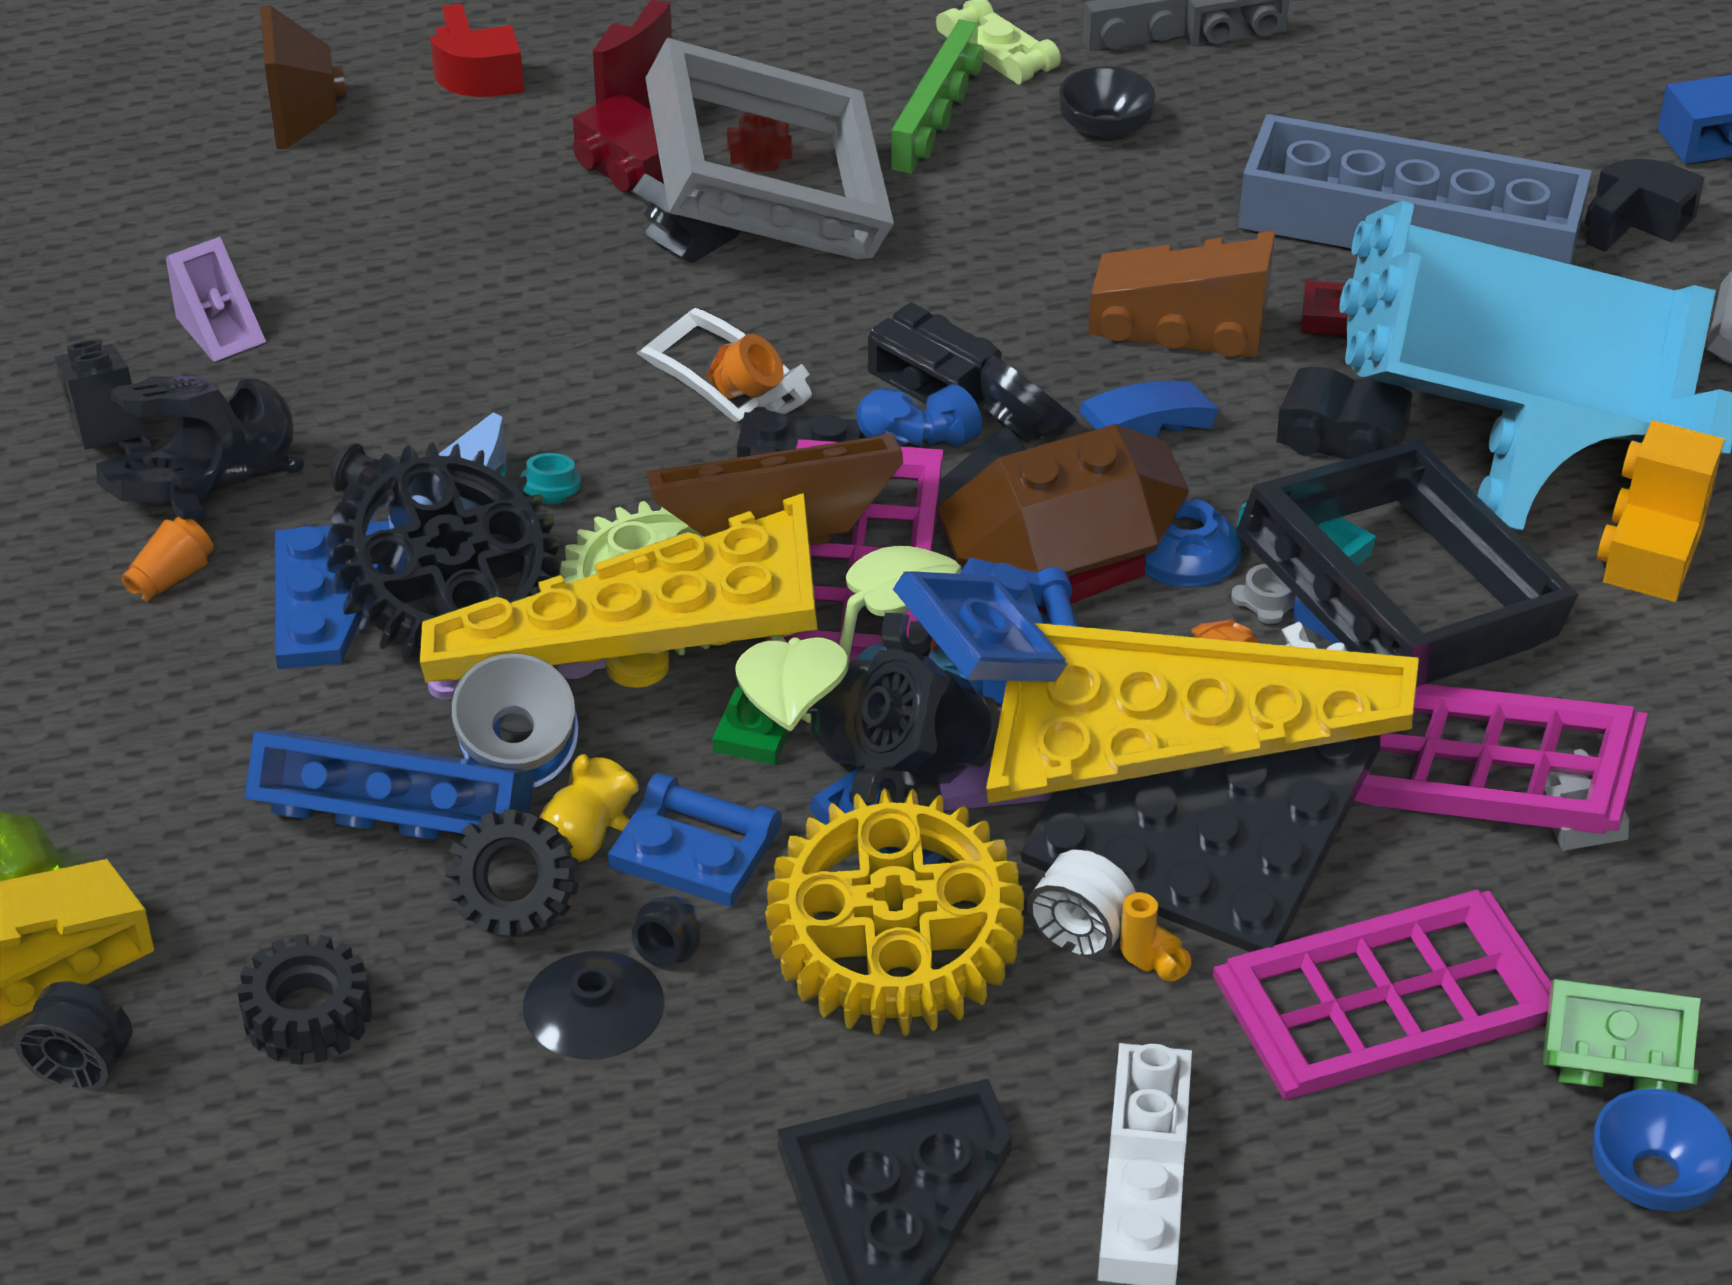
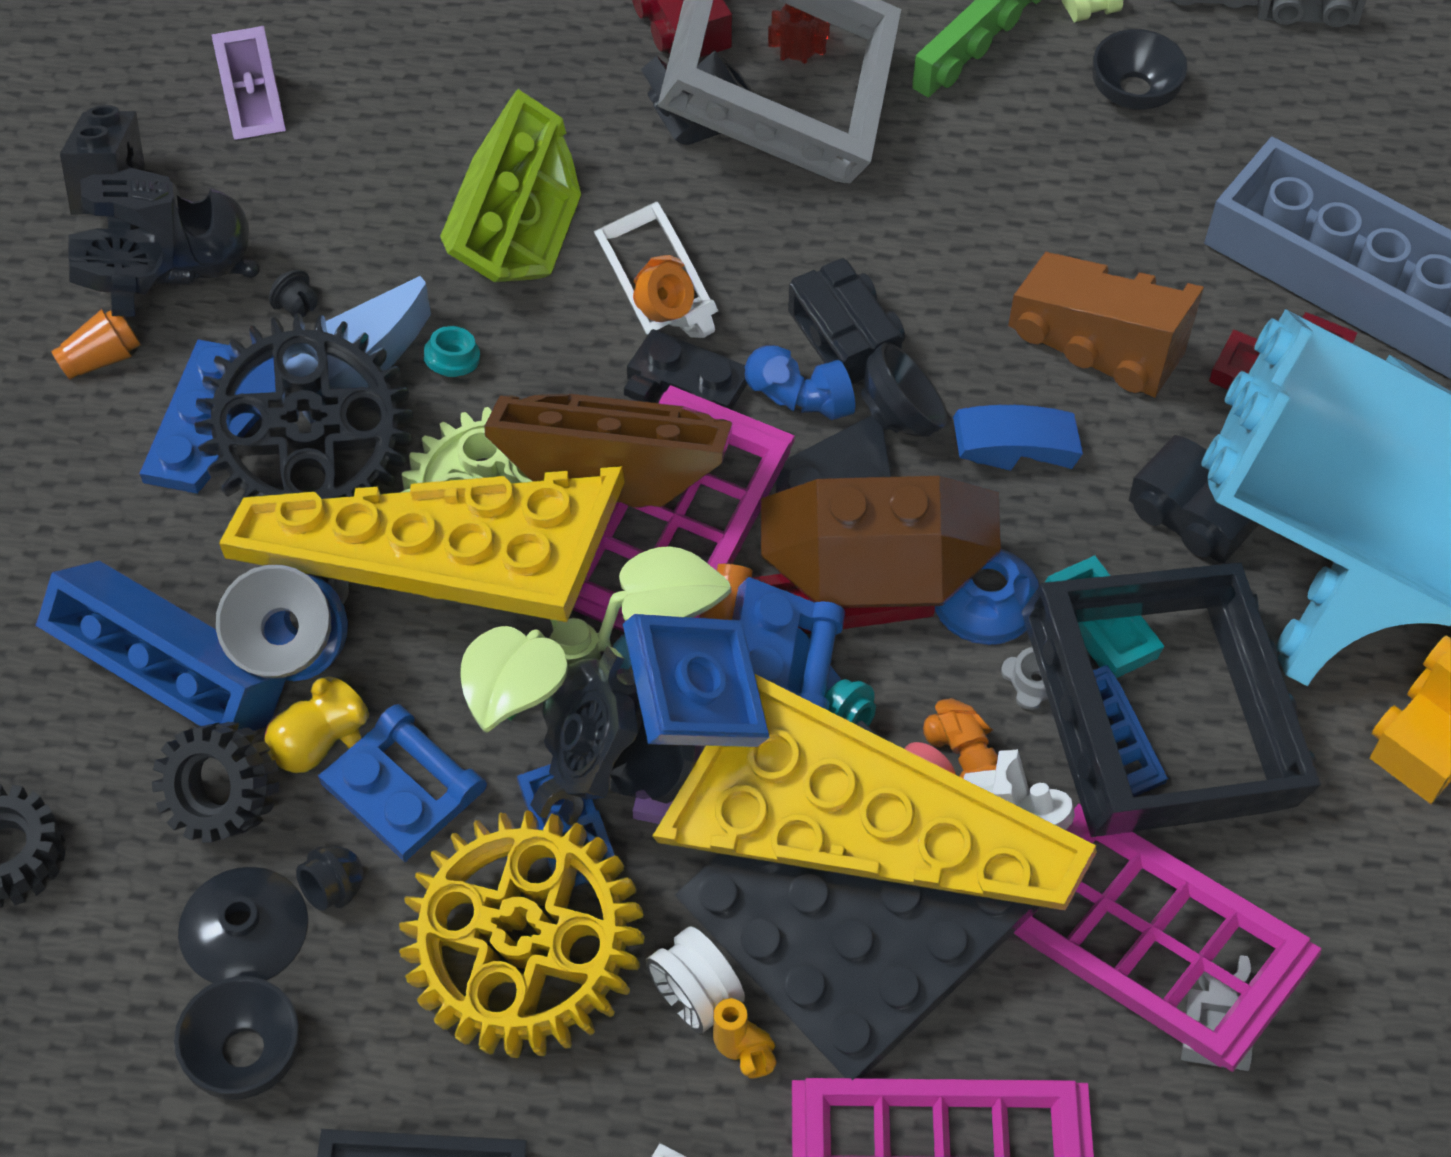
camera: 20 degrees right, 15 degrees up
none -> black piece [174,976,300,1100]
none -> lime wedge [440,89,581,282]

